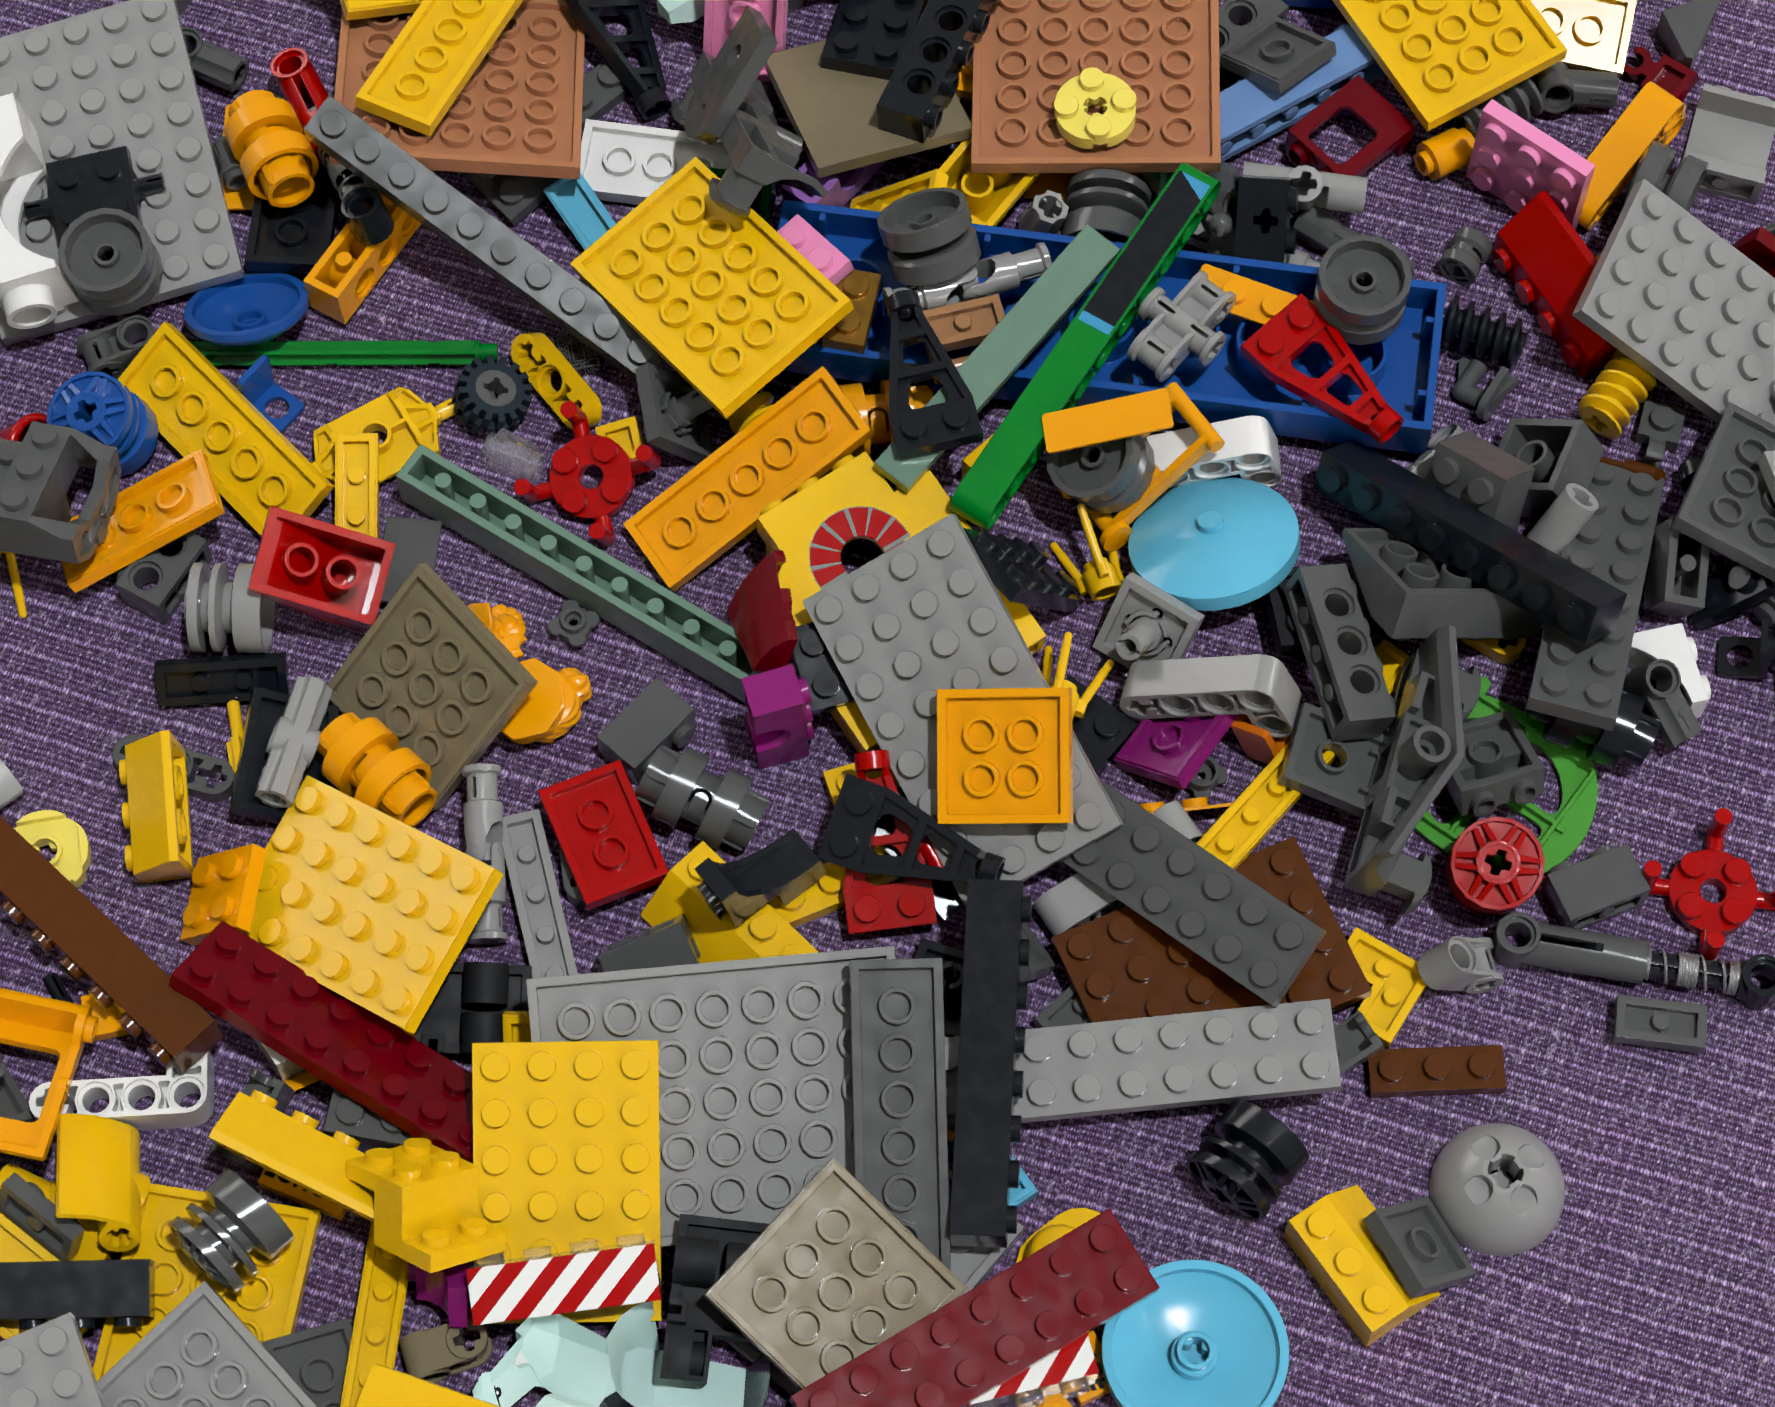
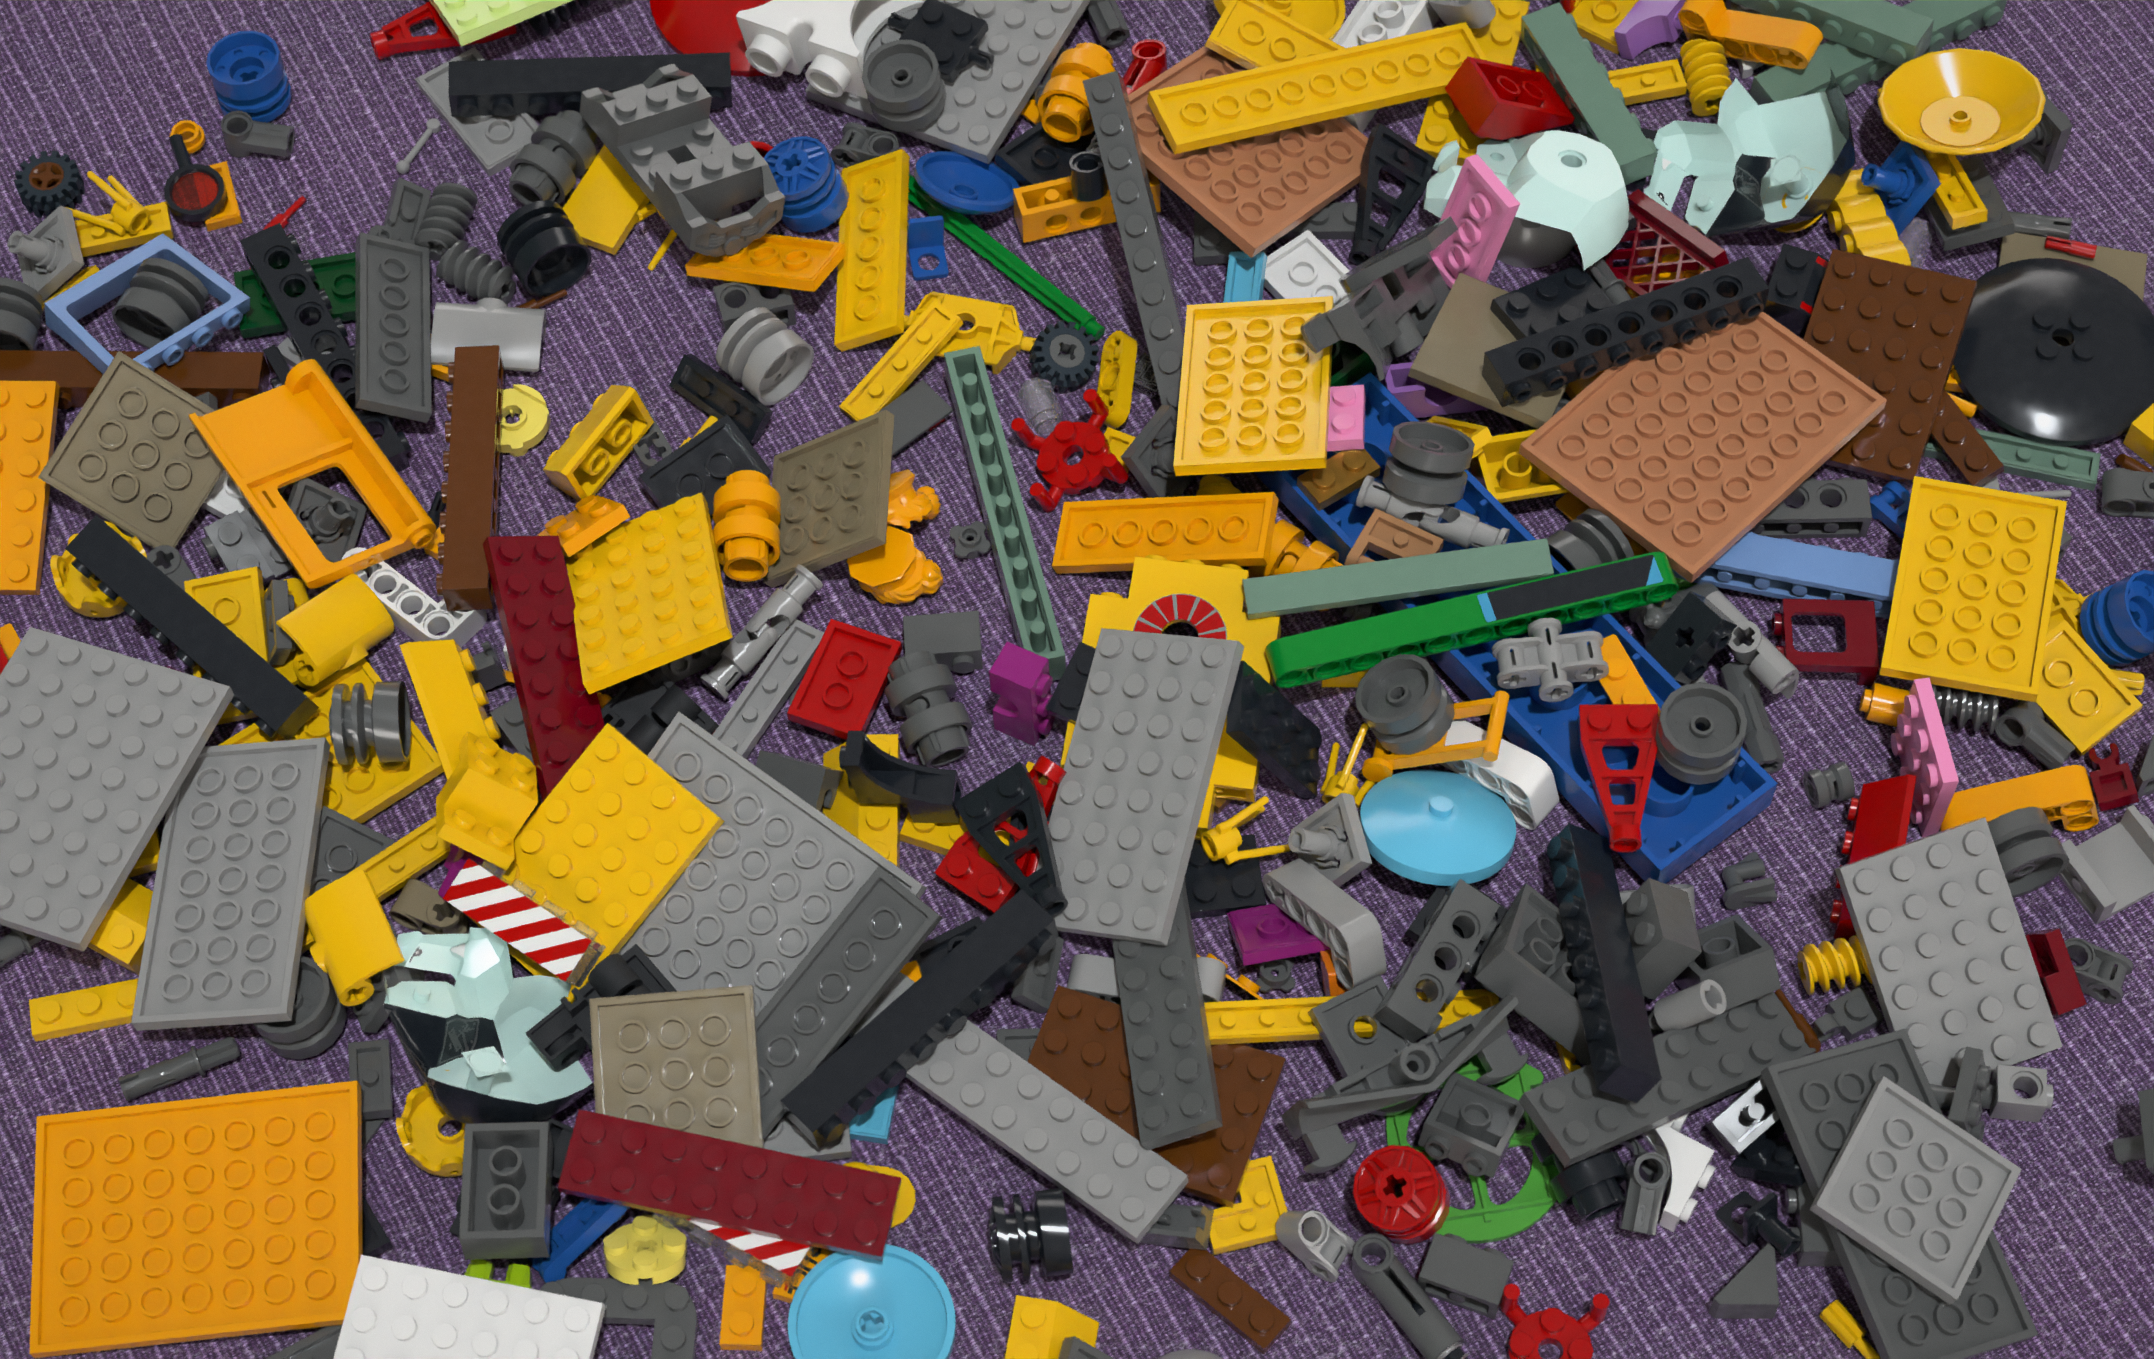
camera: 45 degrees right, 5 degrees down
red slope [247,506,396,633] -> none
light grey piece [254,676,333,808] -> none
dark red slope [727,550,798,671] -> none
black plate [885,290,983,460] -> none
light orange plate [937,687,1073,824] -> none
light grey piece [1018,190,1069,234] -> none
light orange piece [1042,388,1174,454] -> none
light yellow plate [1054,67,1137,149] -> none
dark grey tile [1220,16,1336,94] -> none
black piece [1442,295,1531,372] -> none

